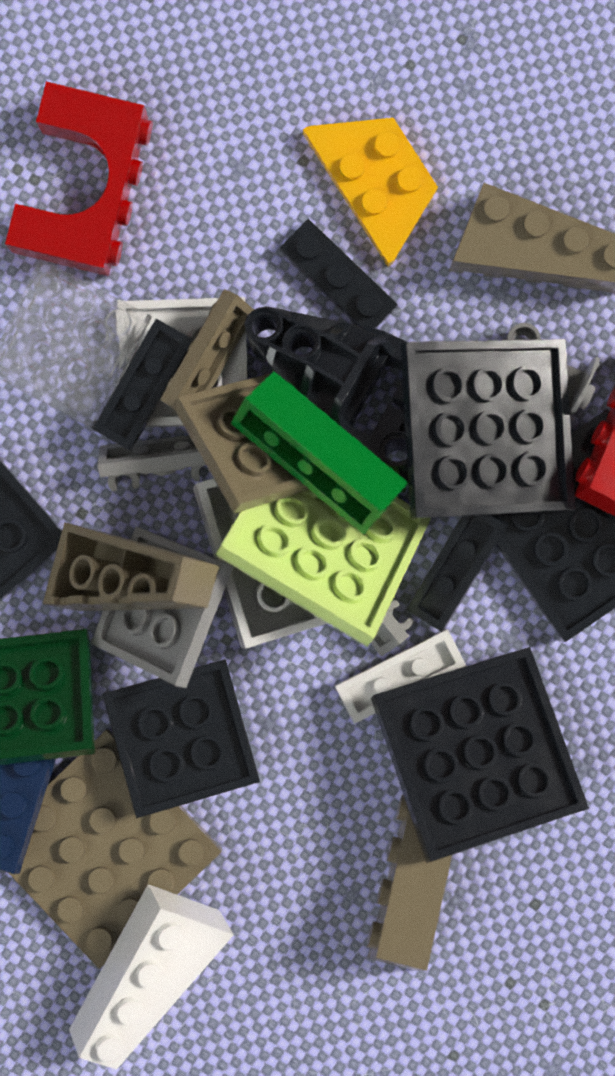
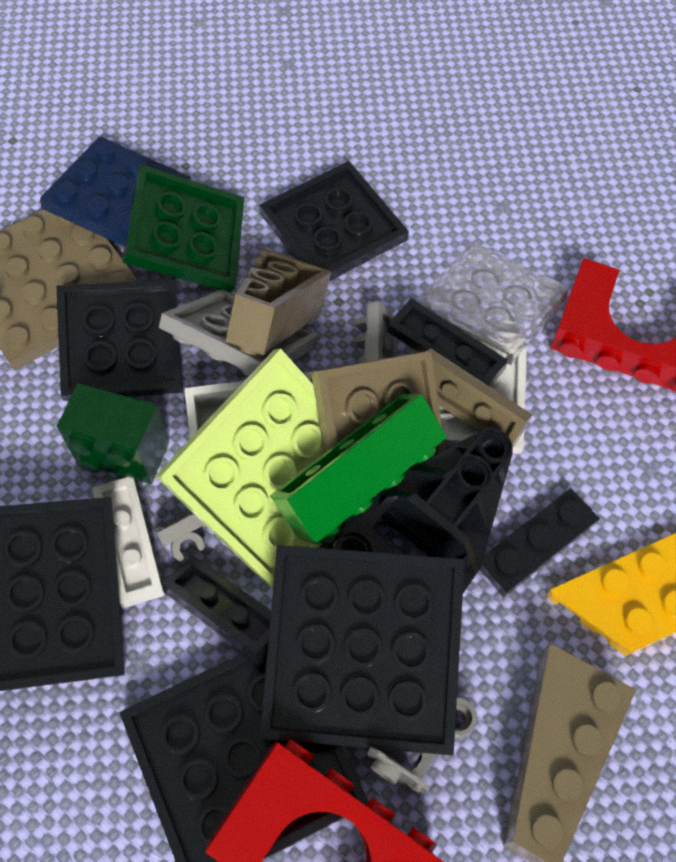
camera: 100 degrees right, 25 degrees down
none -> dark green brick [56,383,170,484]

